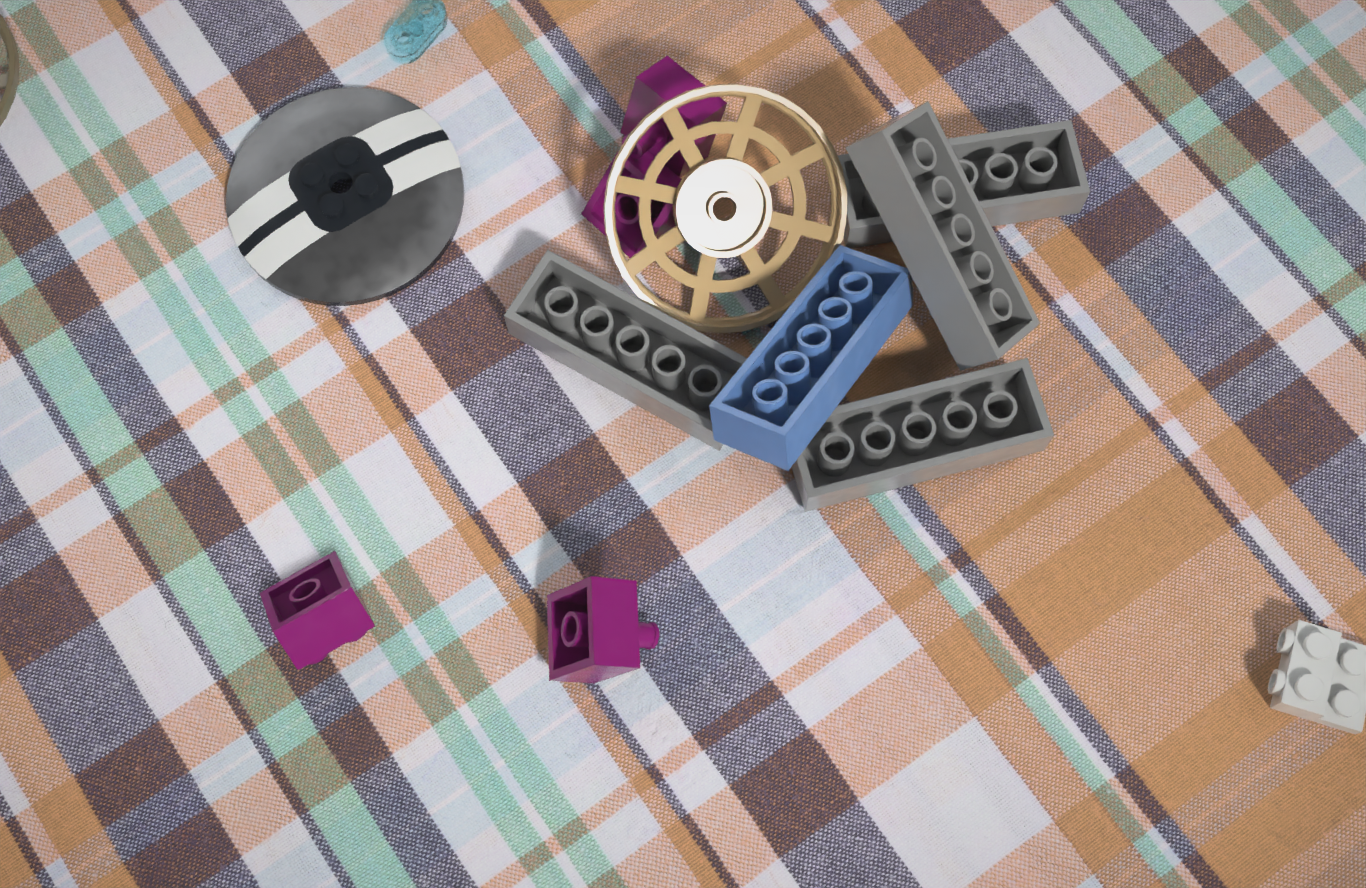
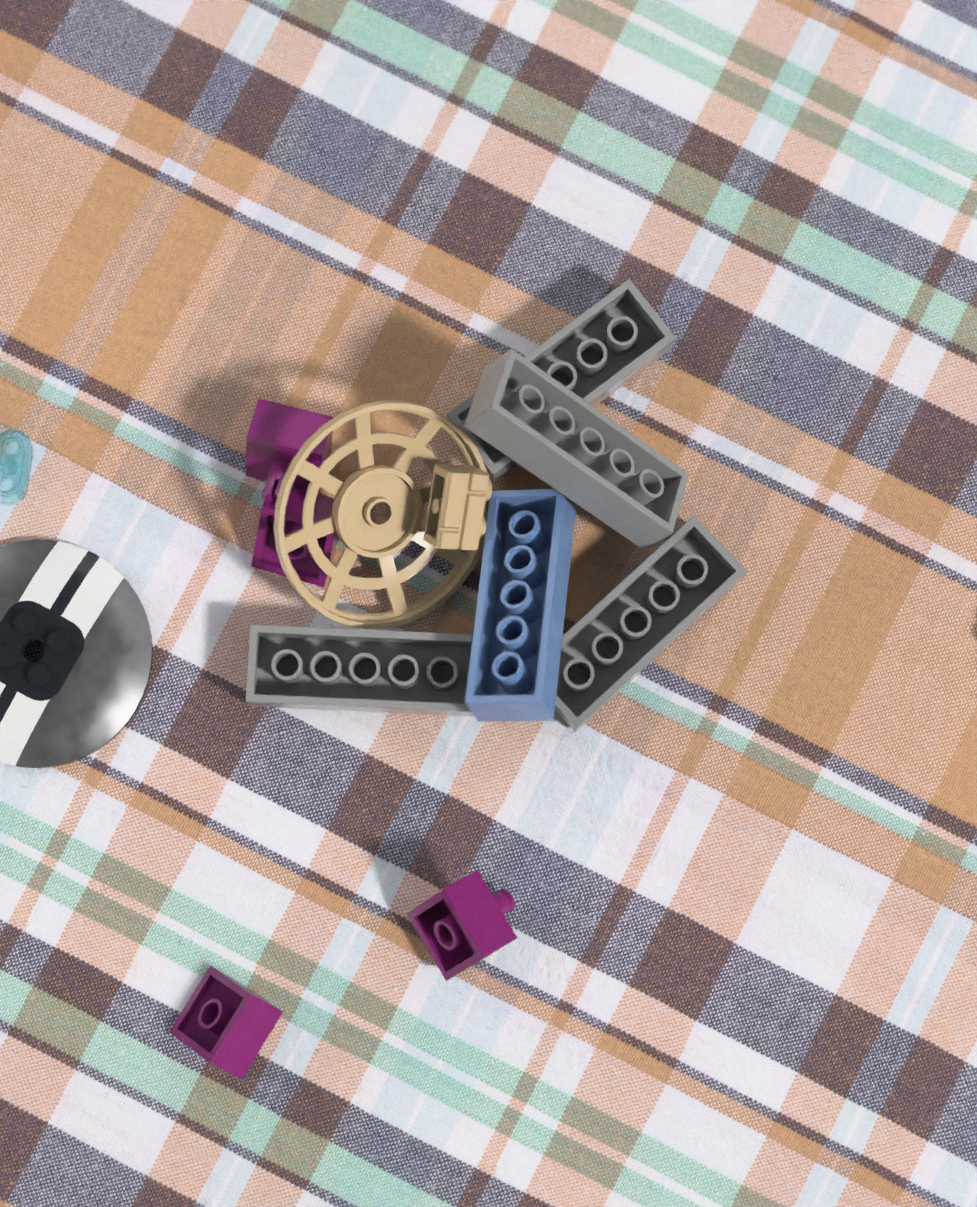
camera: 30 degrees left, 10 degrees up
none -> tan brick [423,464,492,550]

